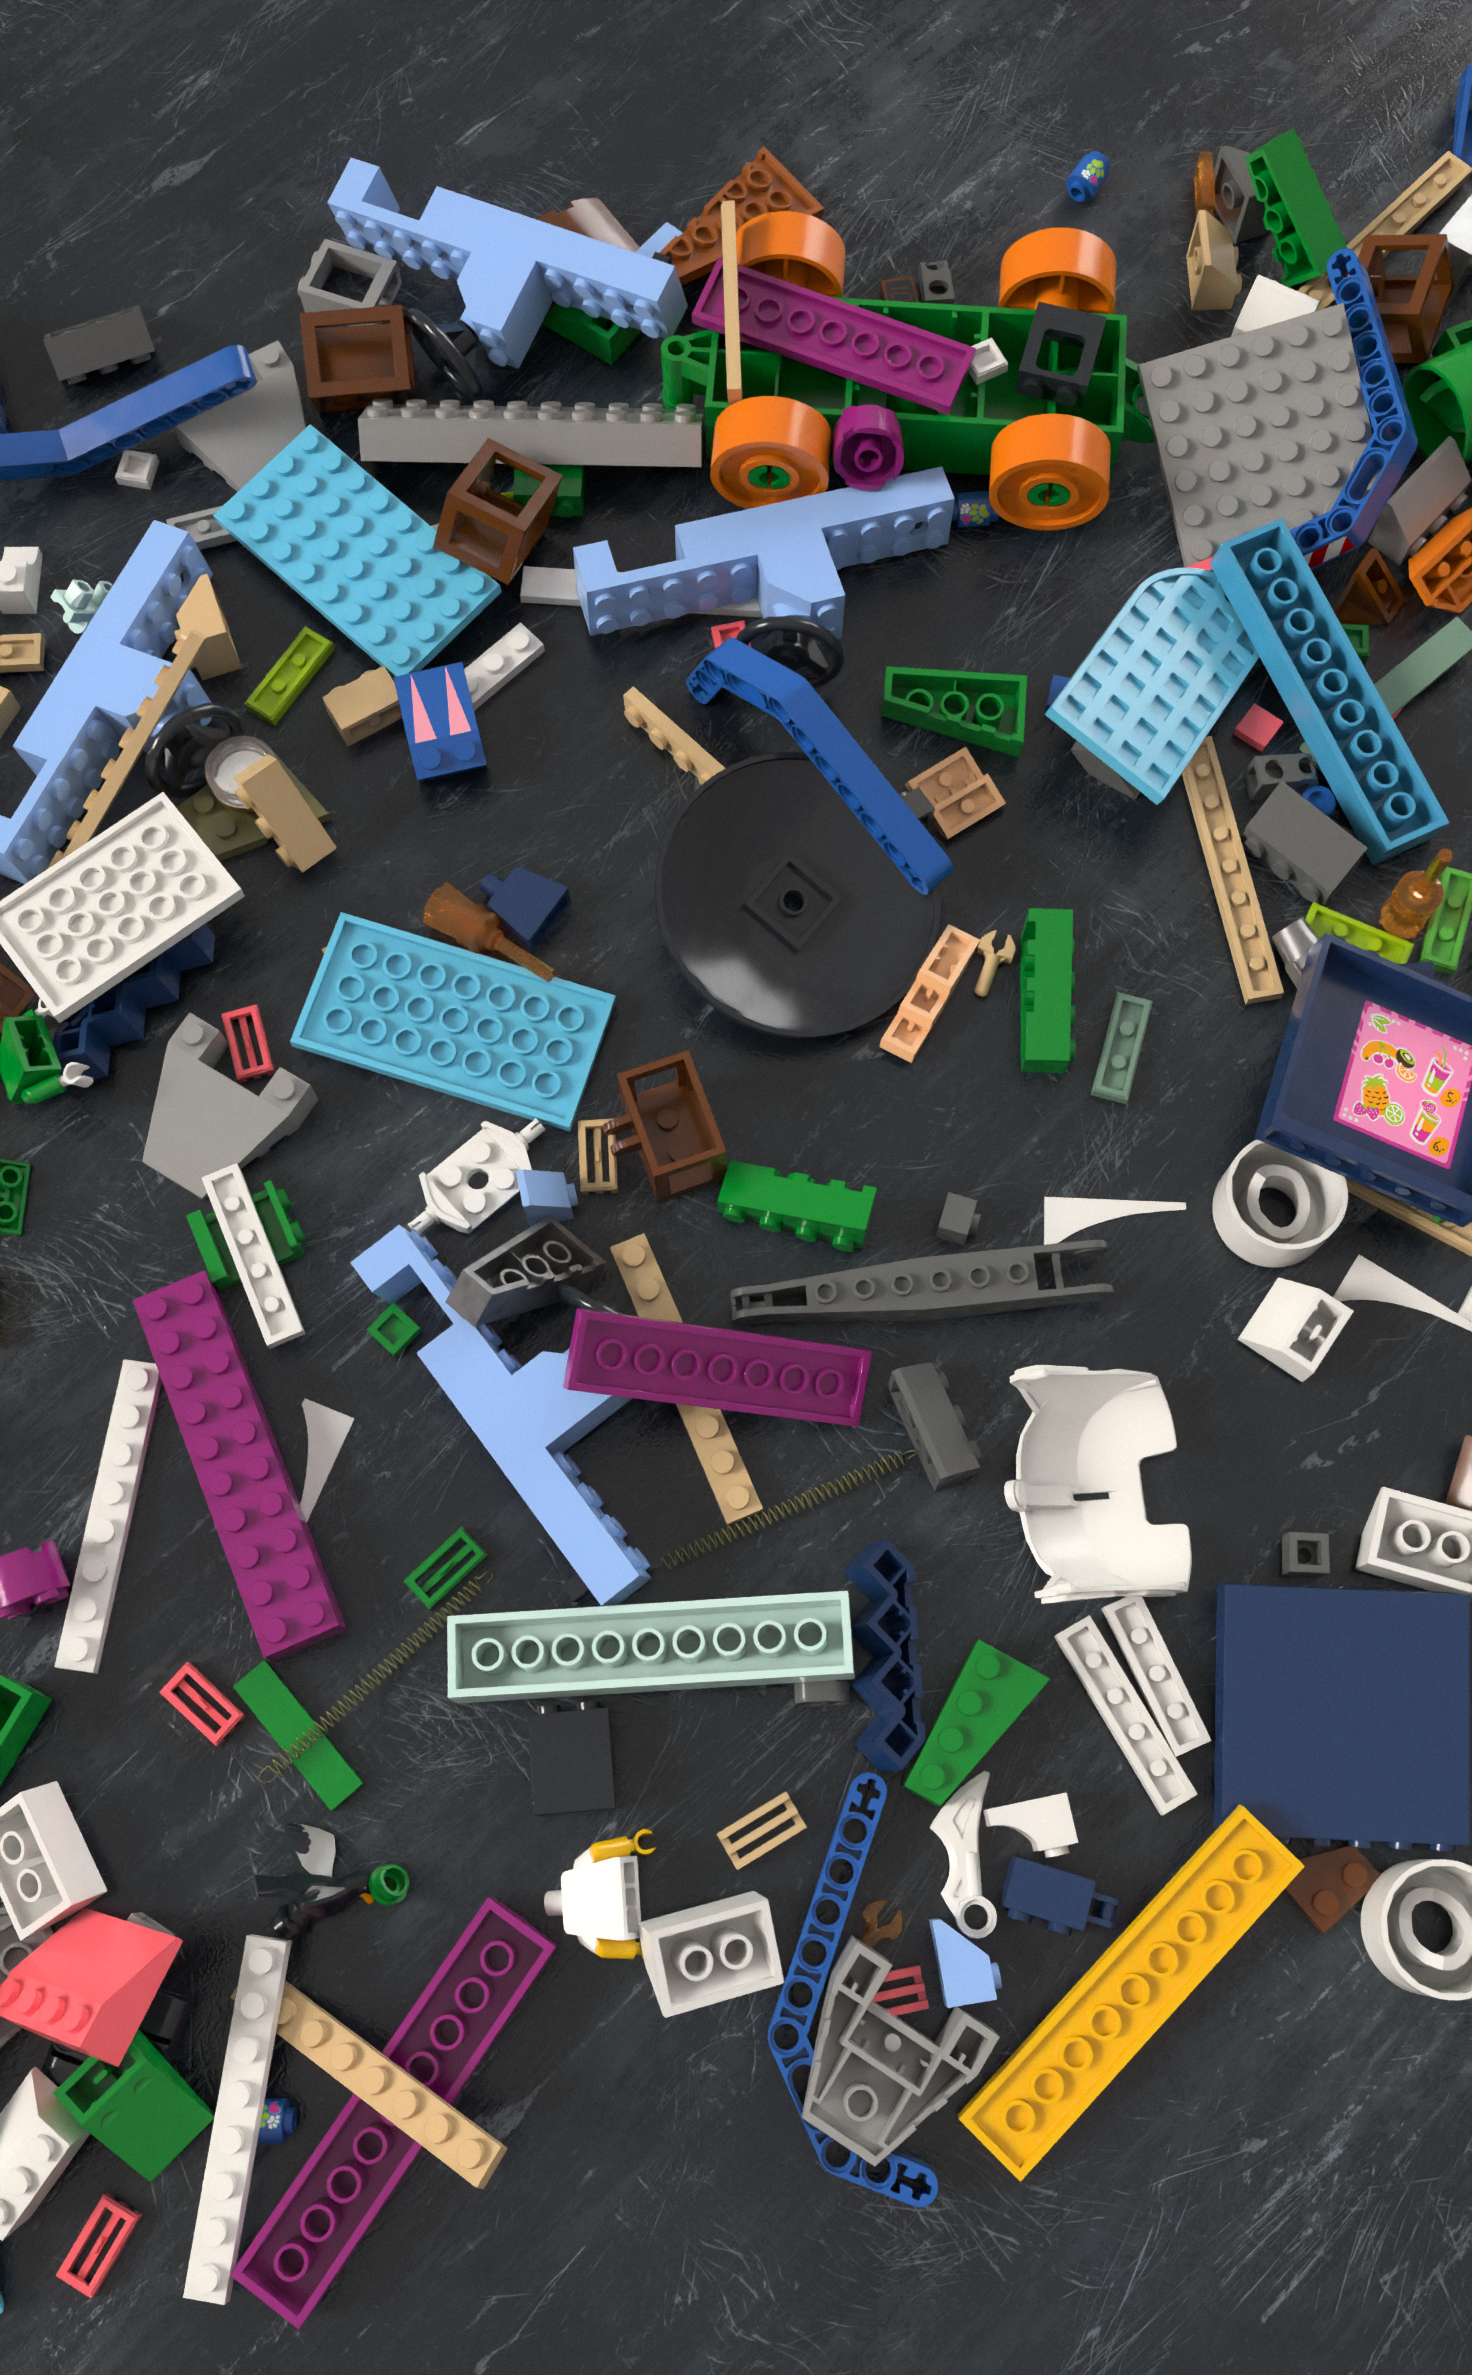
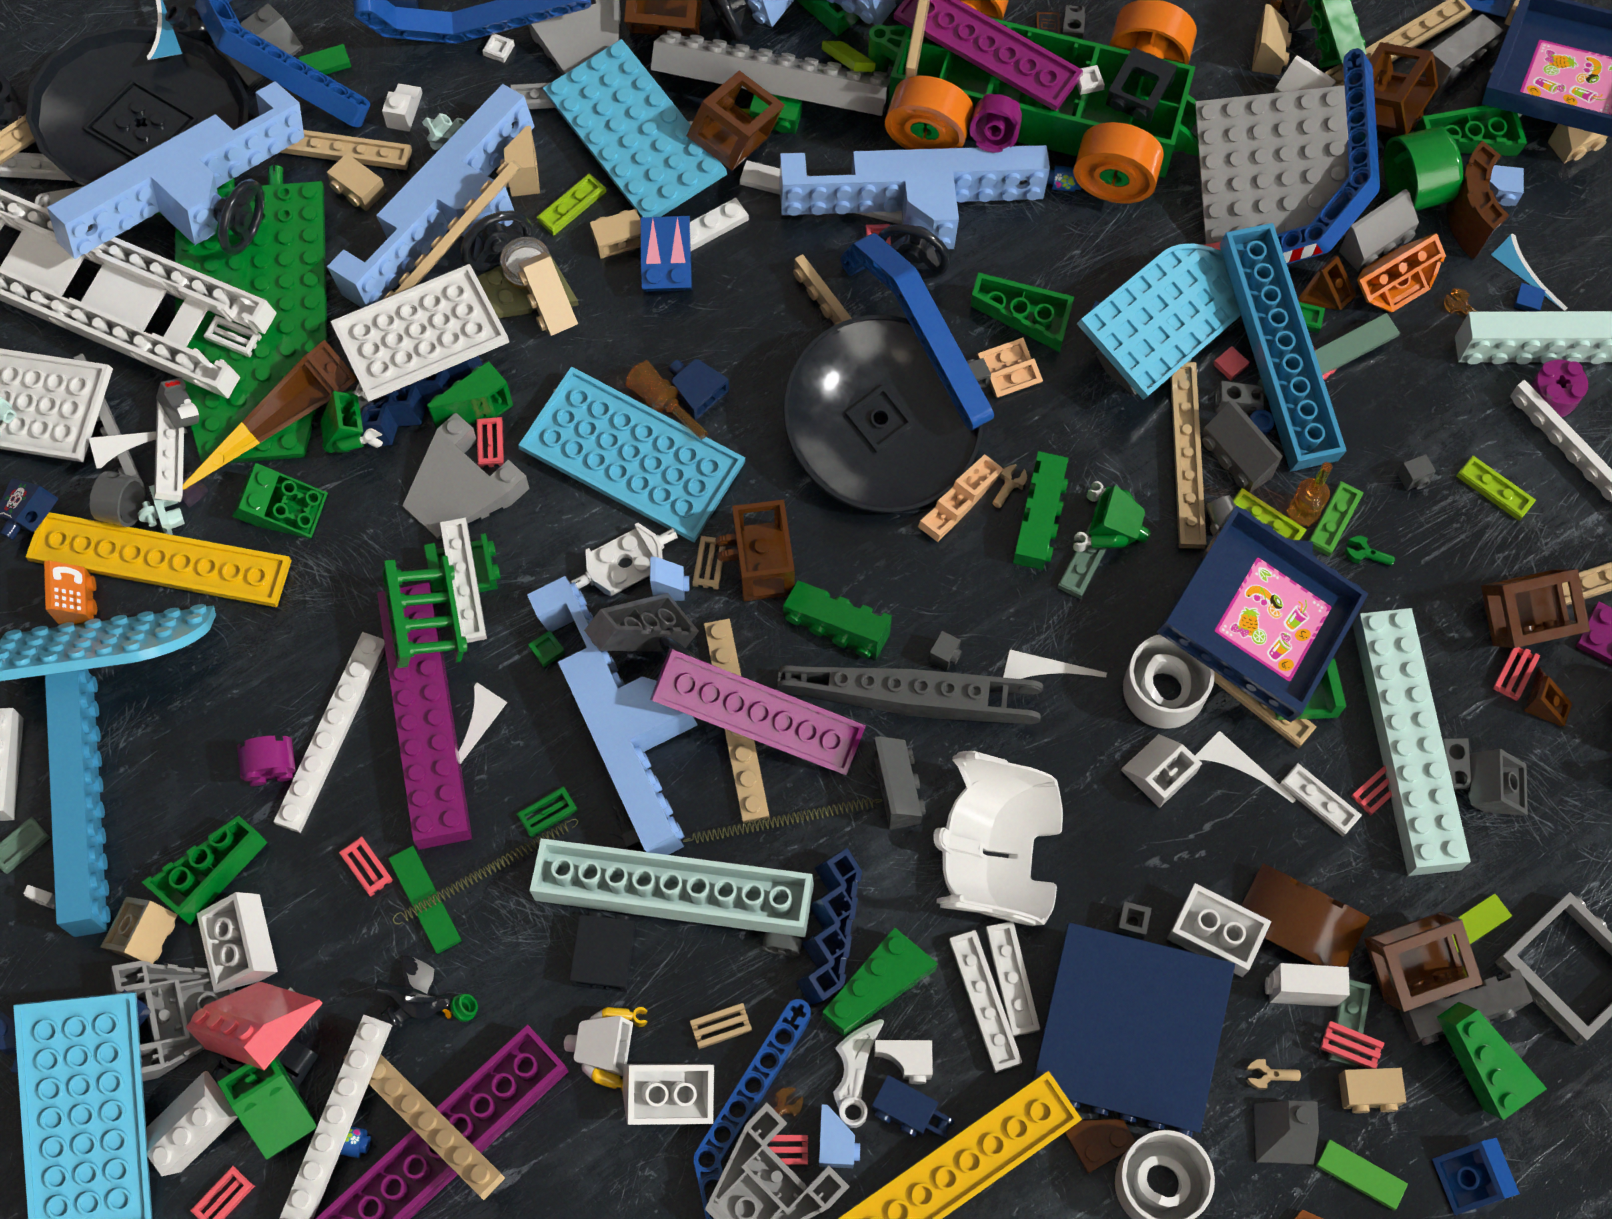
camera: 10 degrees right, 5 degrees down
none -> green fence [382,556,467,668]
none -> green slope [427,361,513,429]
none -> lime tile [821,41,876,72]
none -> green torso [1073,481,1151,552]

